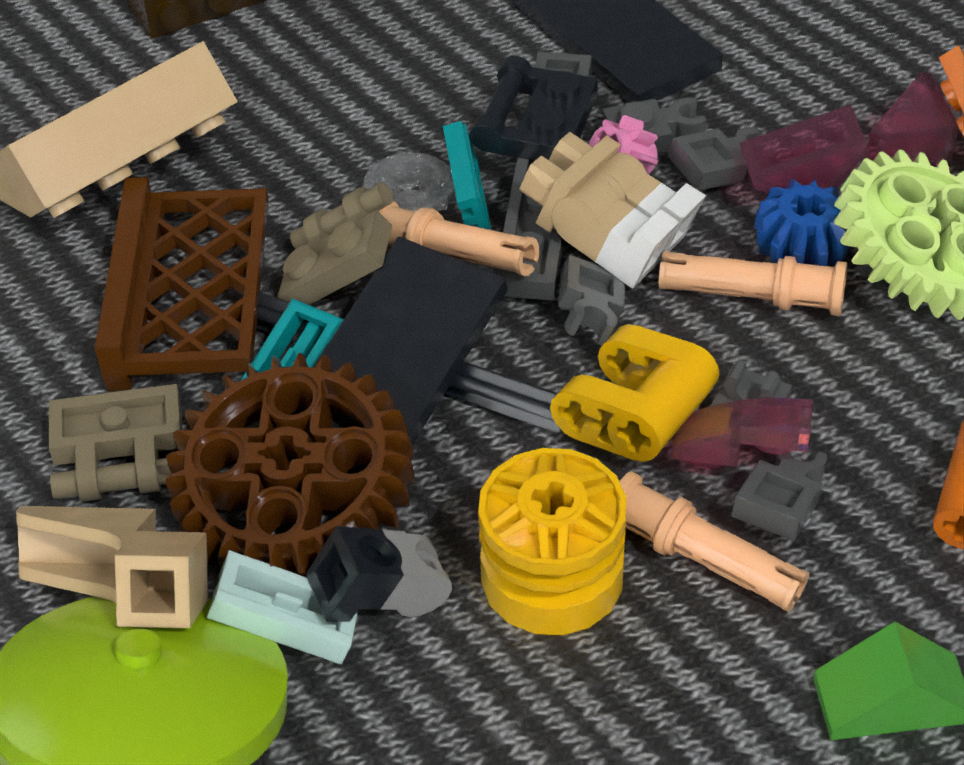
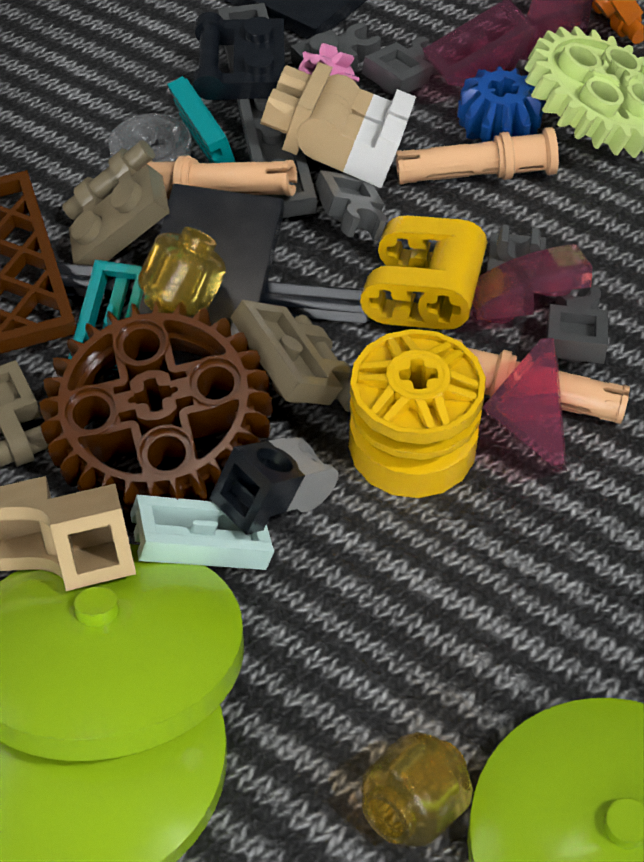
camera: 20 degrees left, 5 degrees up
none -> clear yellow head [138,227,226,316]
none -> dark tan plate [230,300,352,412]
none -> clear pink slope [482,338,567,472]

